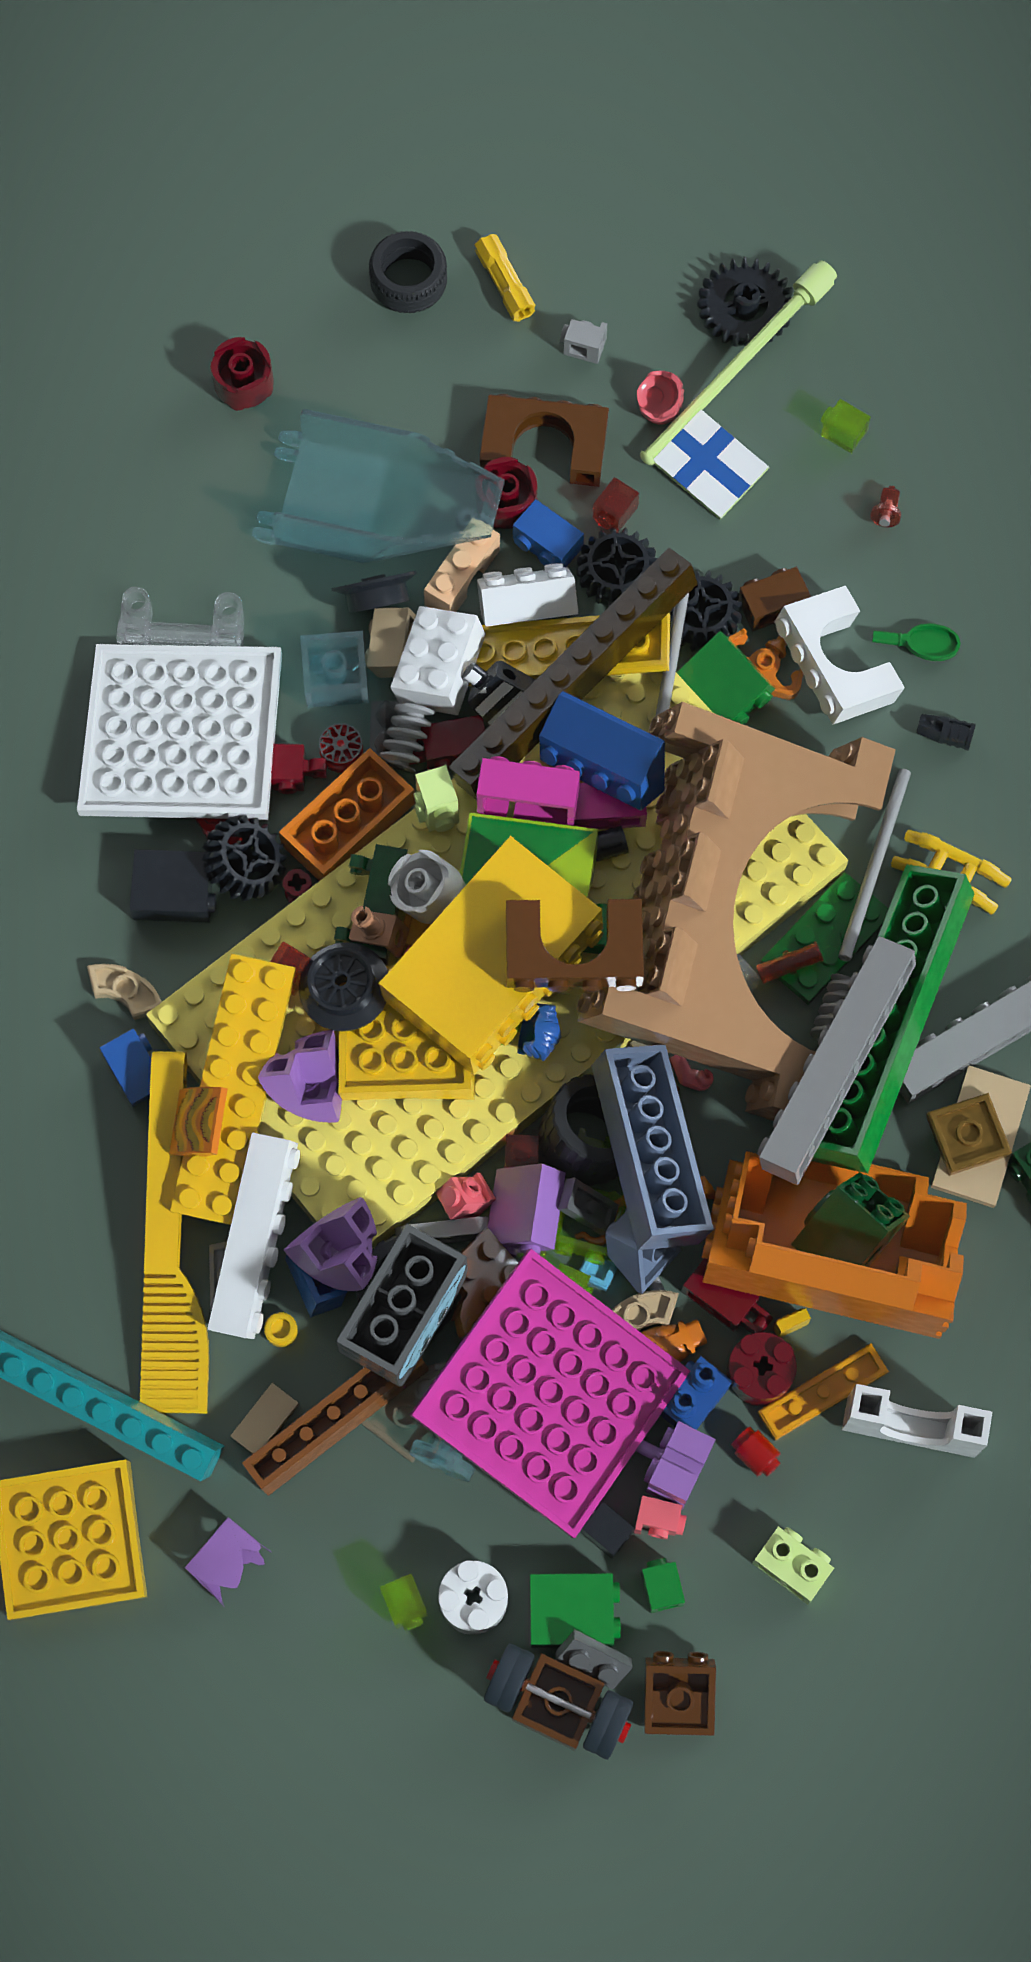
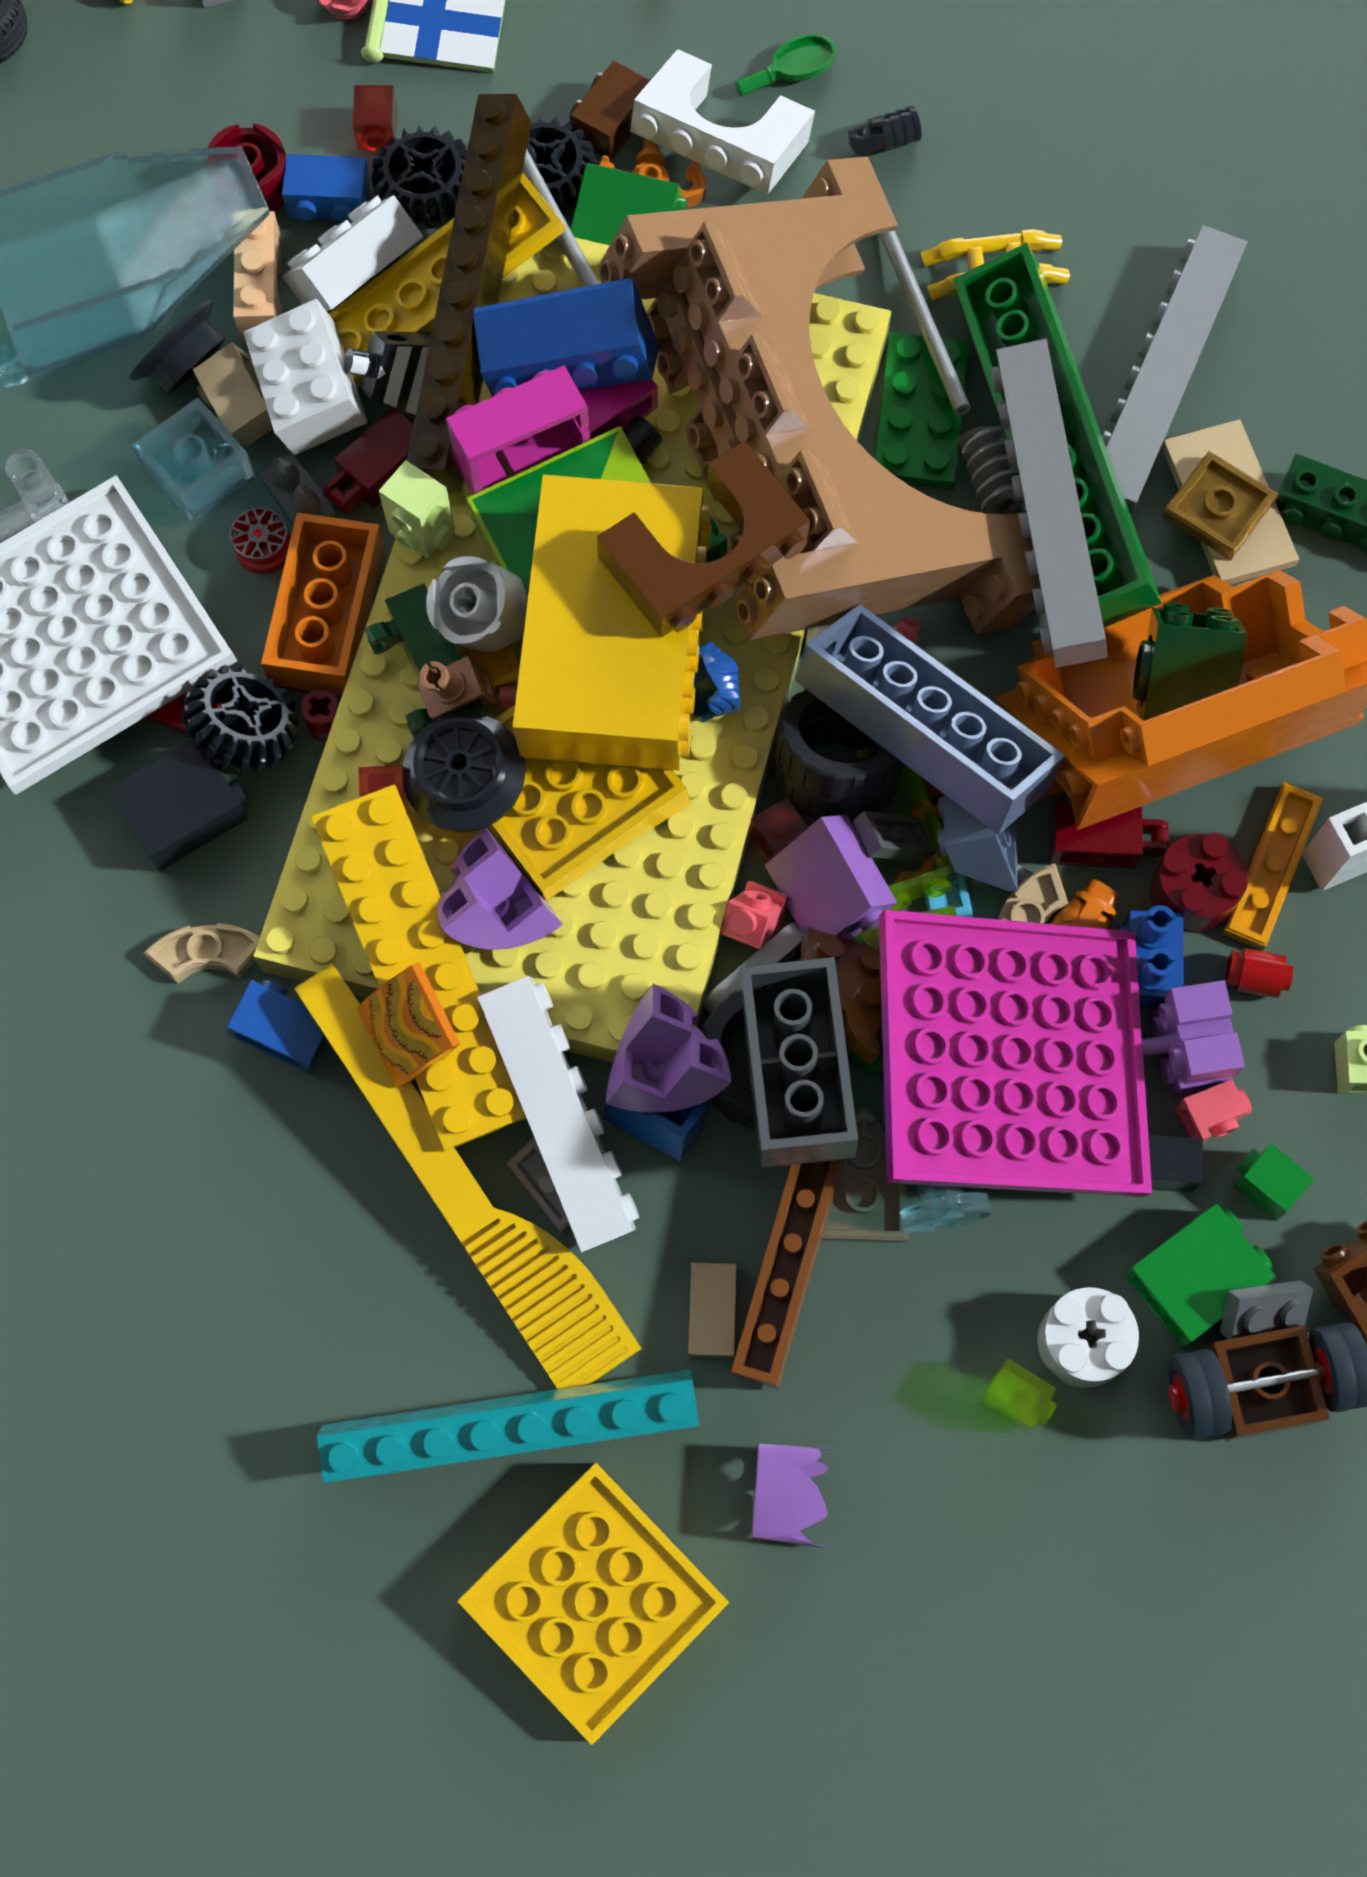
camera: 35 degrees left, 0 degrees up
yellow tile [264,1312,298,1347] -> none
dark red brick [271,744,327,794] -> none
light grey piece [379,702,435,772] -> none
reddish brown arch [480,394,609,487] -> none
clear red pin [756,941,824,984] -> none
yellow tile [773,1307,811,1338] -> none

